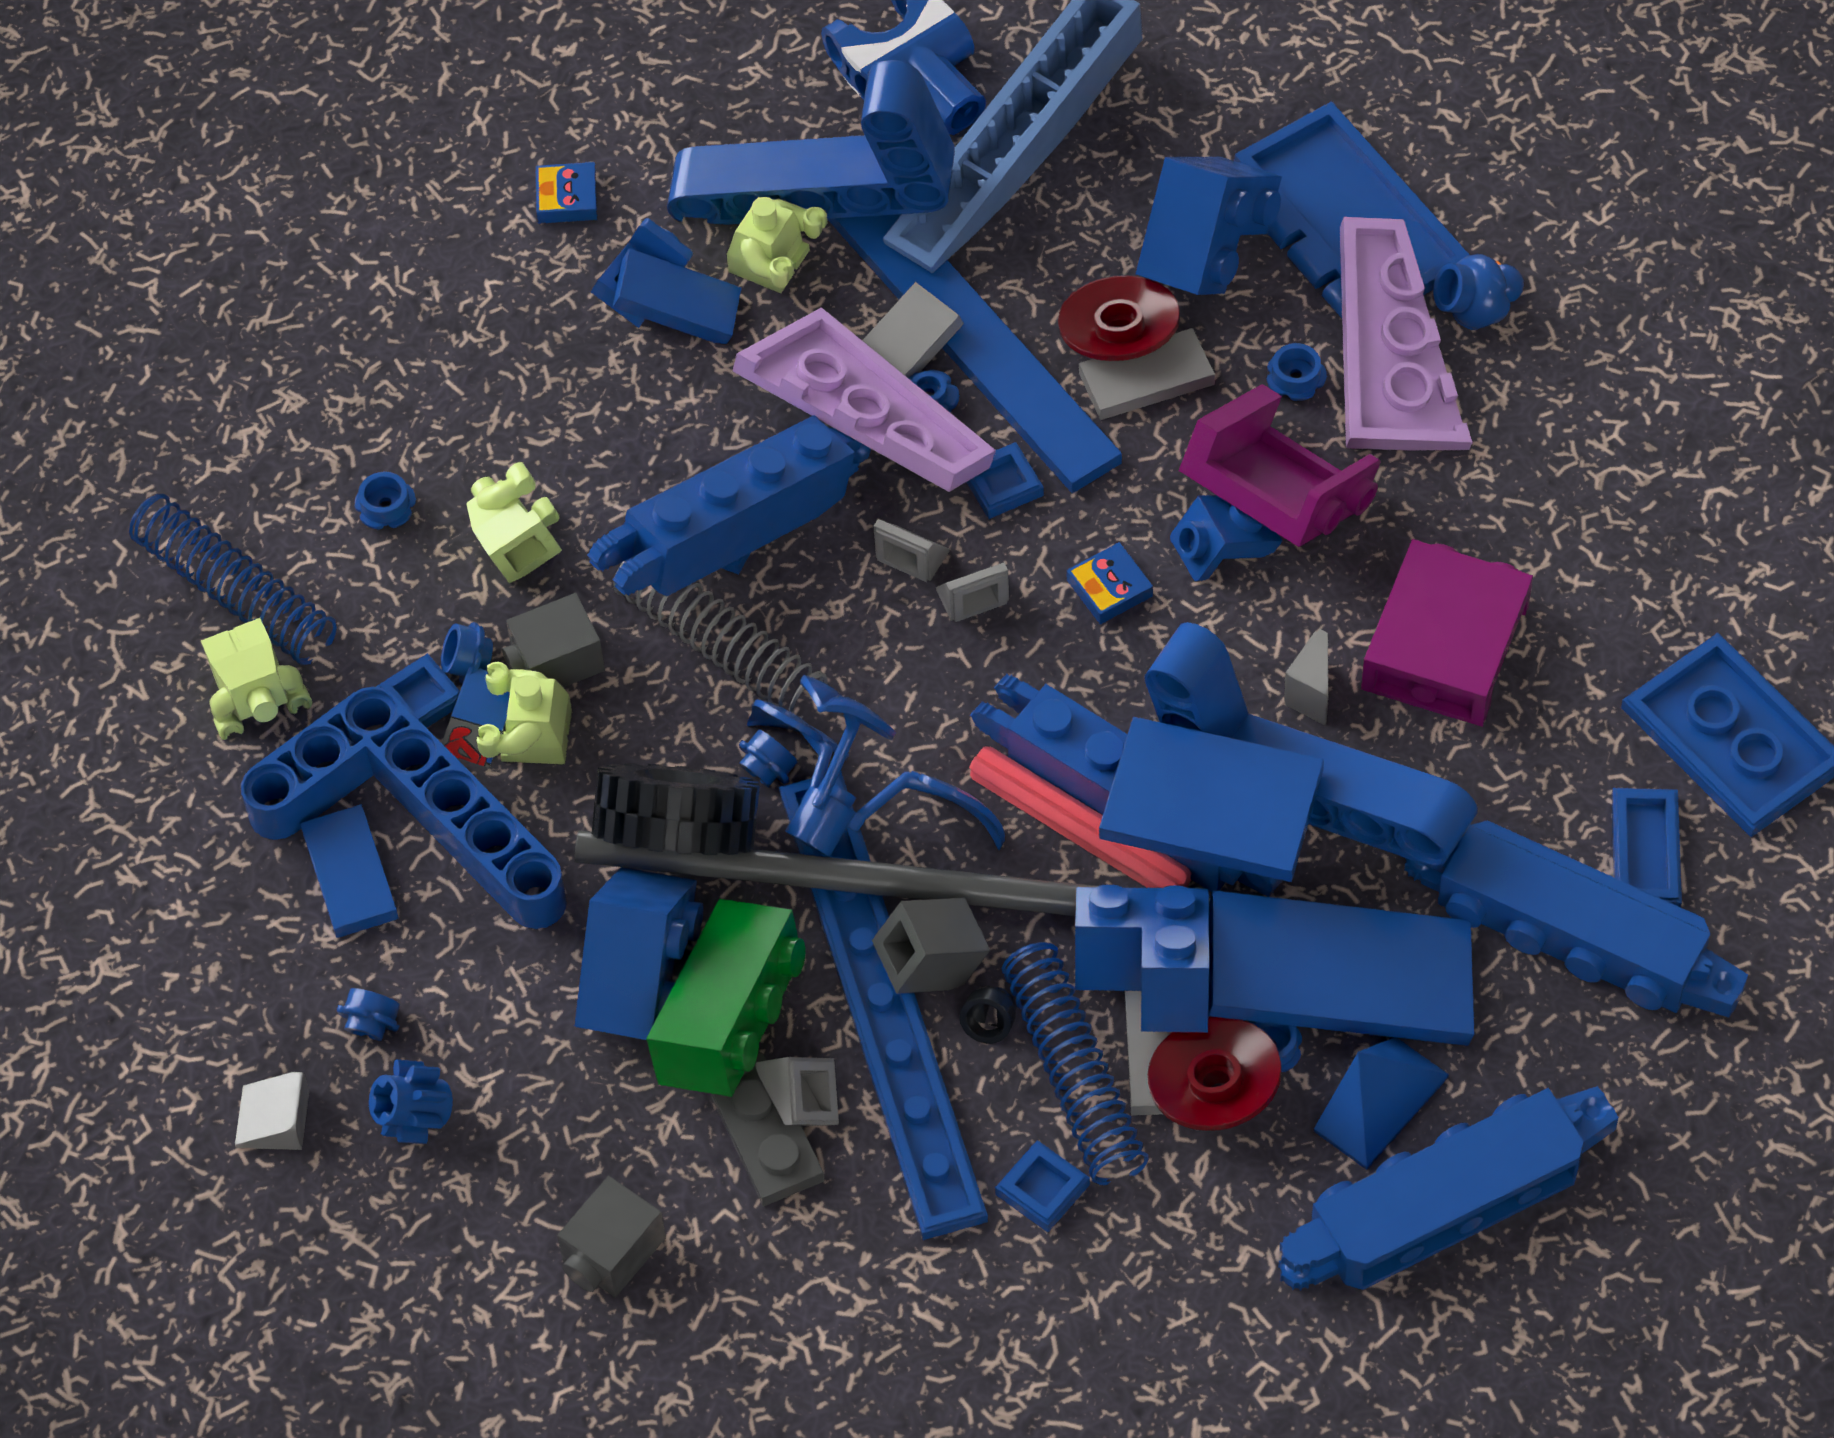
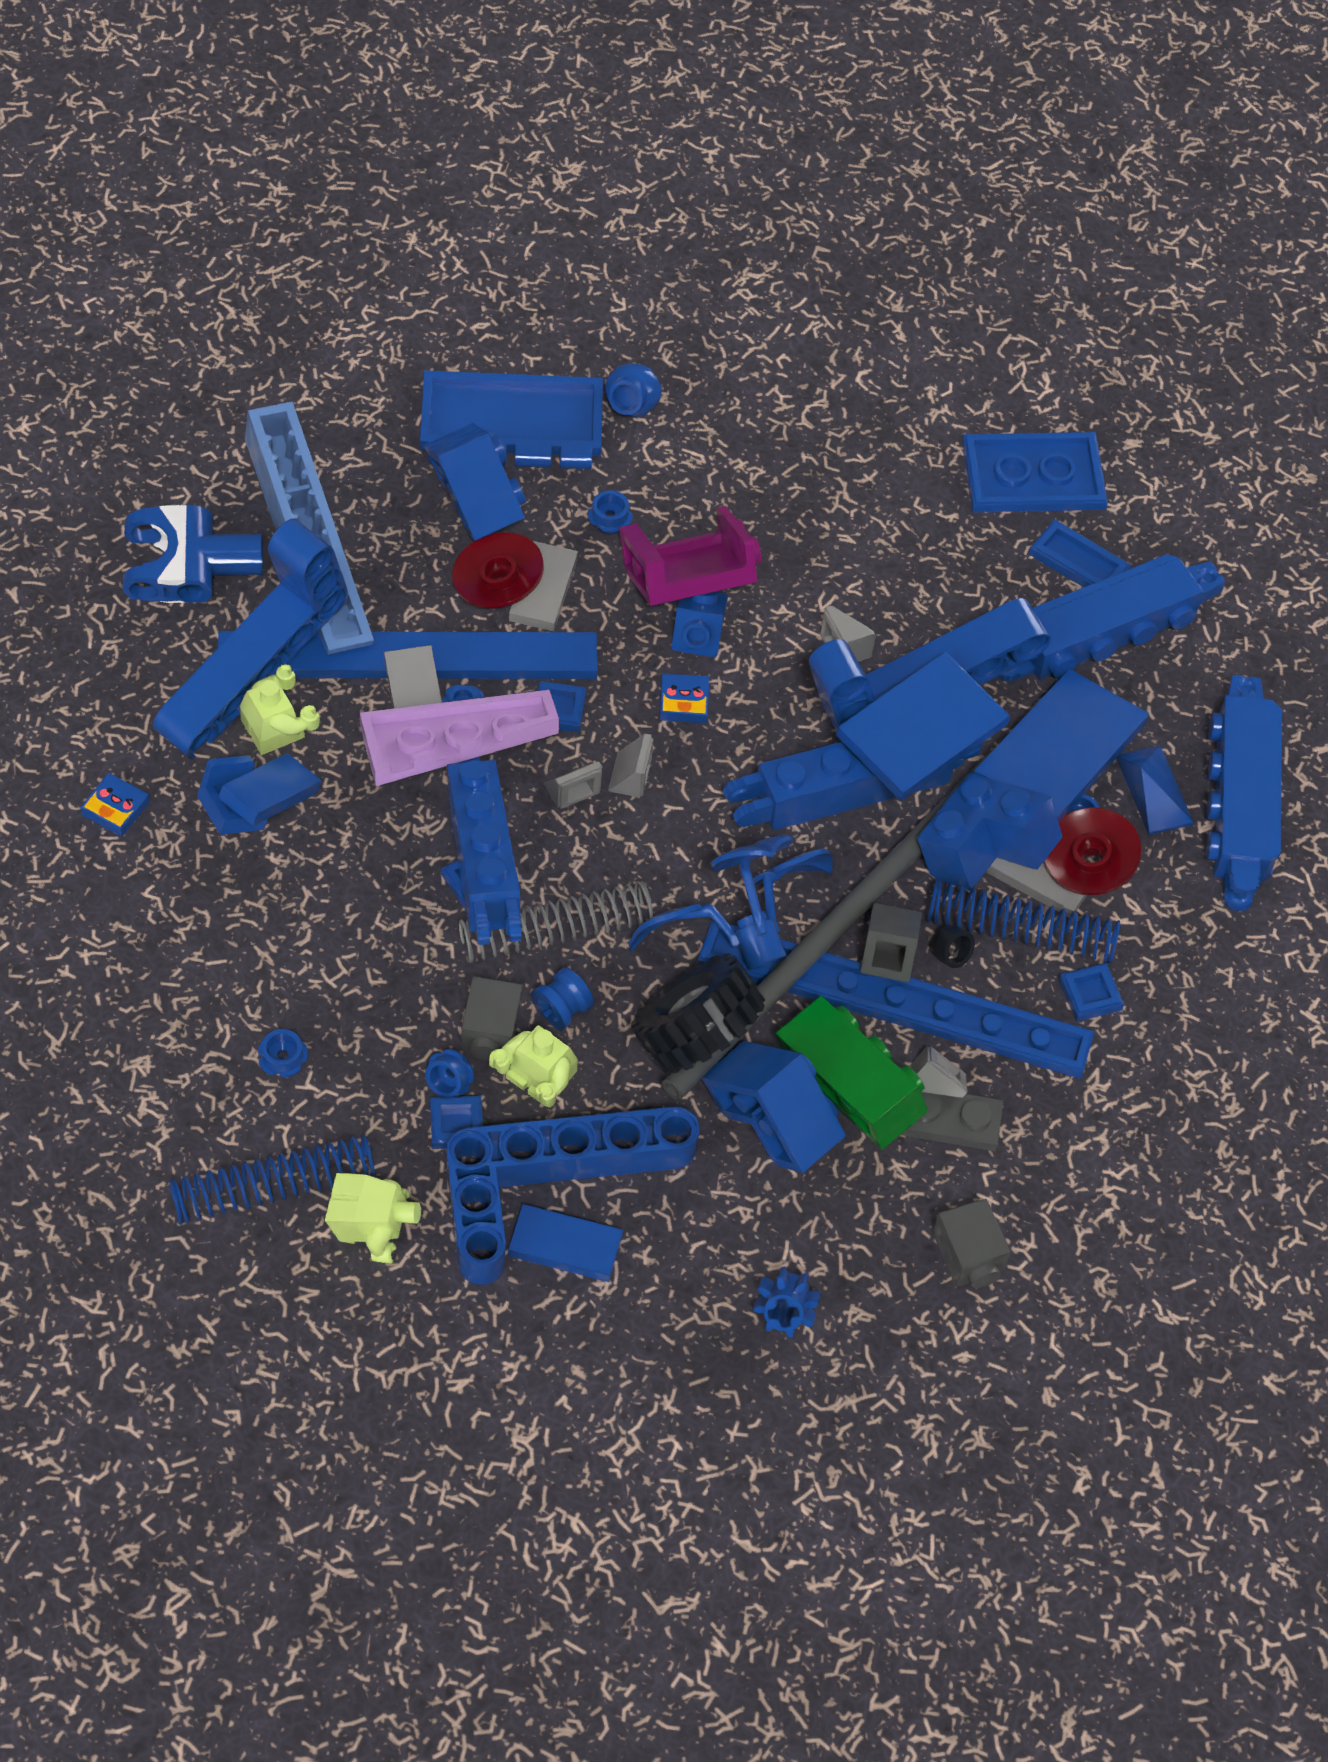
camera: 65 degrees left, 0 degrees up
slope [235,1072,309,1150] -> none
blue plate [337,988,400,1041] -> none
blue sticker [442,667,510,768] -> none
yellowish green piece [466,462,562,583] -> none
blue plate [739,730,798,788] -> none
coral axle [969,746,1191,888] -> none
lavender wing [1340,217,1472,450] -> none
magenta panel [1361,539,1533,727] -> none
none -> blue wheel [531,967,594,1031]

